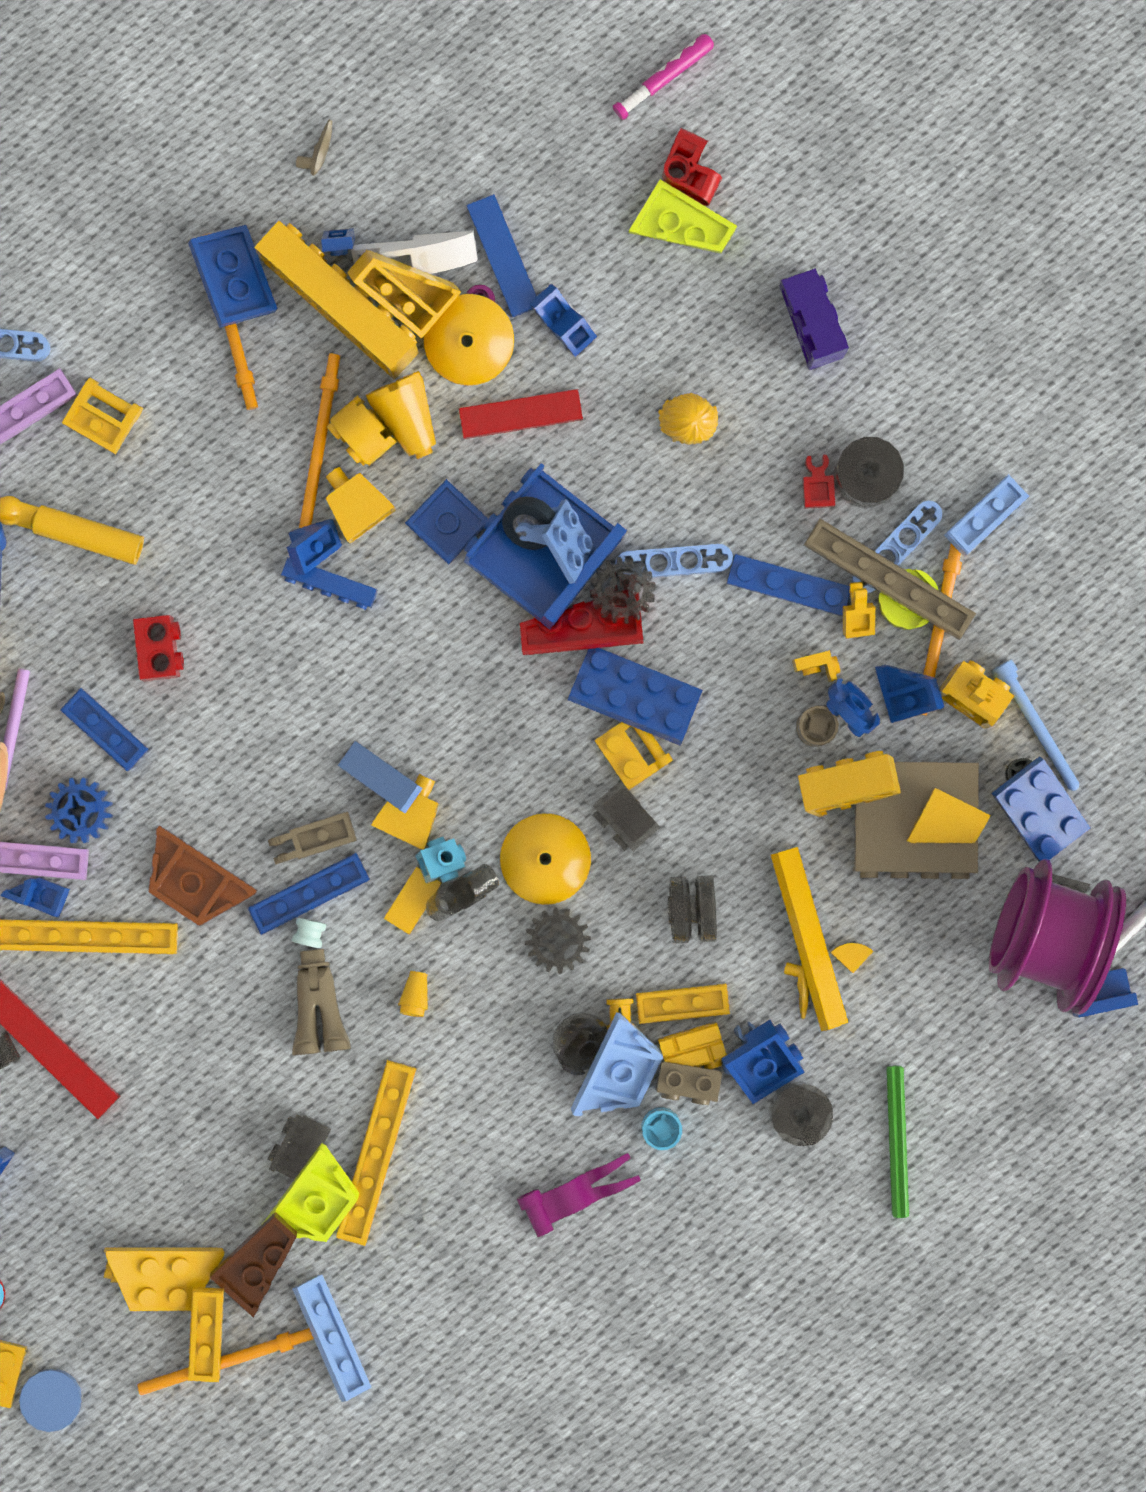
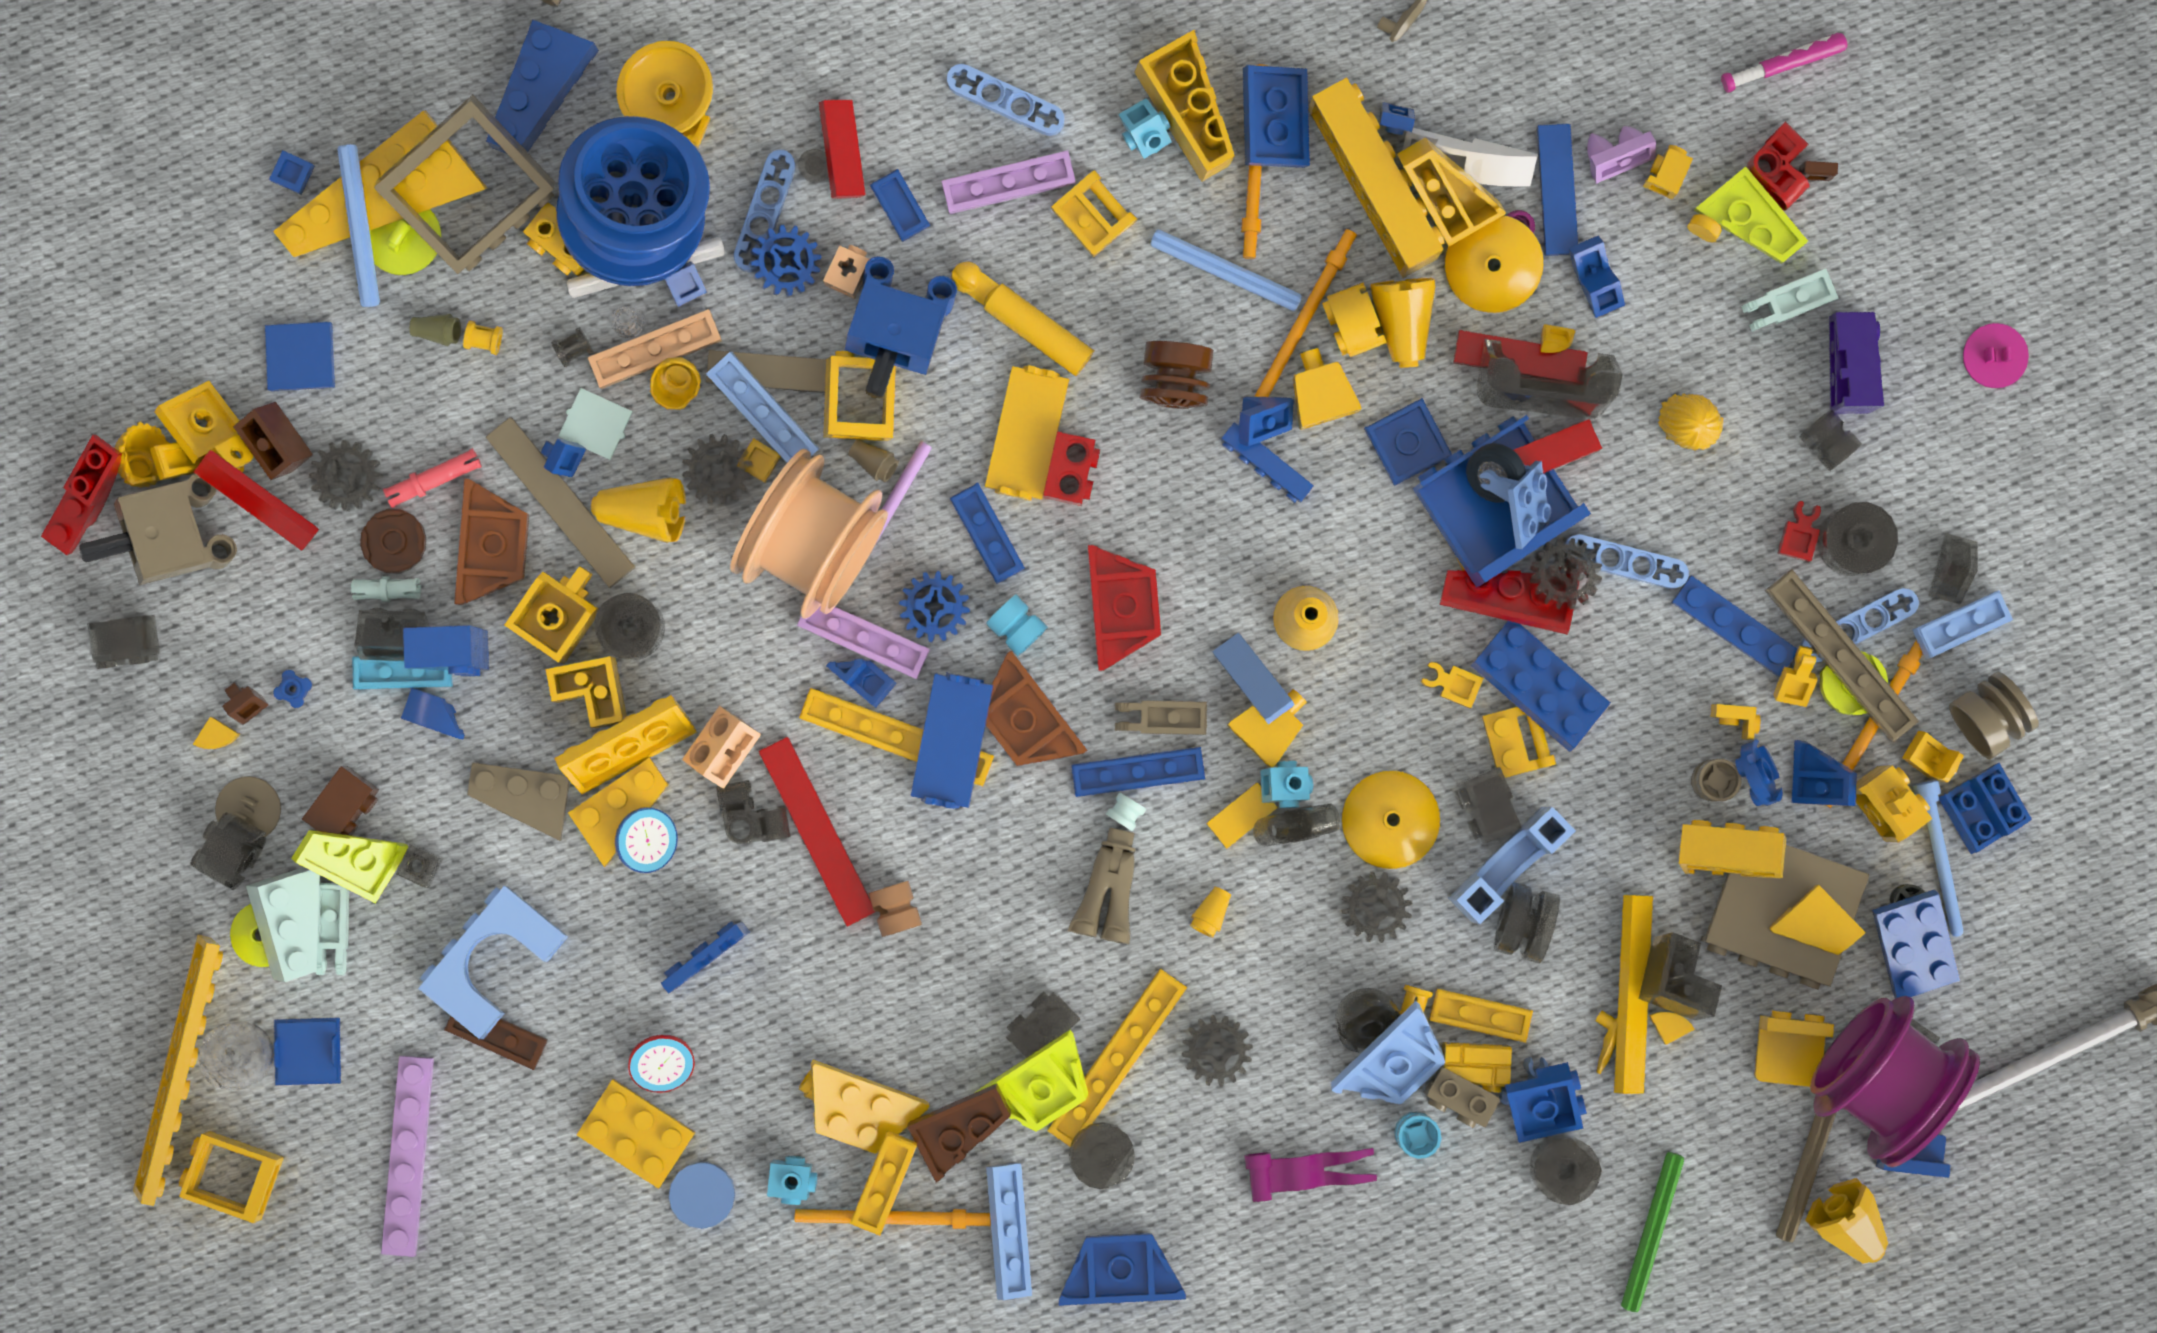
camera: 25 degrees right, 0 degrees up
none -> medium azure brick [767,1156,817,1205]
none -> medium nougat wheel [868,881,922,937]
none -> blue brick [911,672,994,809]
none -> yellow brick [985,365,1069,501]
none -> medium azure wheel [986,594,1048,657]
none -> blue wing [1059,1233,1186,1306]
none -> clear smoke tile [1069,1122,1135,1189]
none -> red wing [1088,545,1161,671]
none -> medium azure brick [1118,98,1172,159]
none -> yellow wedge [1134,30,1235,182]
none -> reddish brown wheel [1139,341,1214,409]
none -> light blue axle [1151,230,1302,311]
none -> clear smoke gear [1181,1014,1253,1087]
none -> yellow cone [1273,586,1339,651]
none -> yellow plate [1421,662,1484,709]
none -> light blue arch [1448,807,1576,924]
none -> clear smoke windscreen [1477,339,1623,419]
none -> red tile [1513,419,1603,474]
none -> yellow tile [1541,324,1576,353]
none -> lavender tile [1587,126,1656,184]
none -> clear smoke brick [1638,932,1722,1021]
none -> yellow brick [1643,145,1693,199]
none -> yellow tile [1687,214,1722,243]
none -> light aqua hinge [1741,269,1839,332]
none -> yellow bracket [1754,1010,1834,1087]
none -> dark tan axle [1776,1112,1837,1243]
none -> reddish brown tile [1799,161,1838,182]
none -> clear smoke wheel [1799,409,1862,471]
none -> yellow cone [1806,1178,1888,1264]
none -> yellow bracket [1902,730,1964,783]
none -> clear smoke slope [1928,533,1978,605]
none -> blue slope [1939,763,2032,854]
none -> dark tan wheel [1949,671,2039,760]
none -> dark pink piece [1963,323,2029,388]

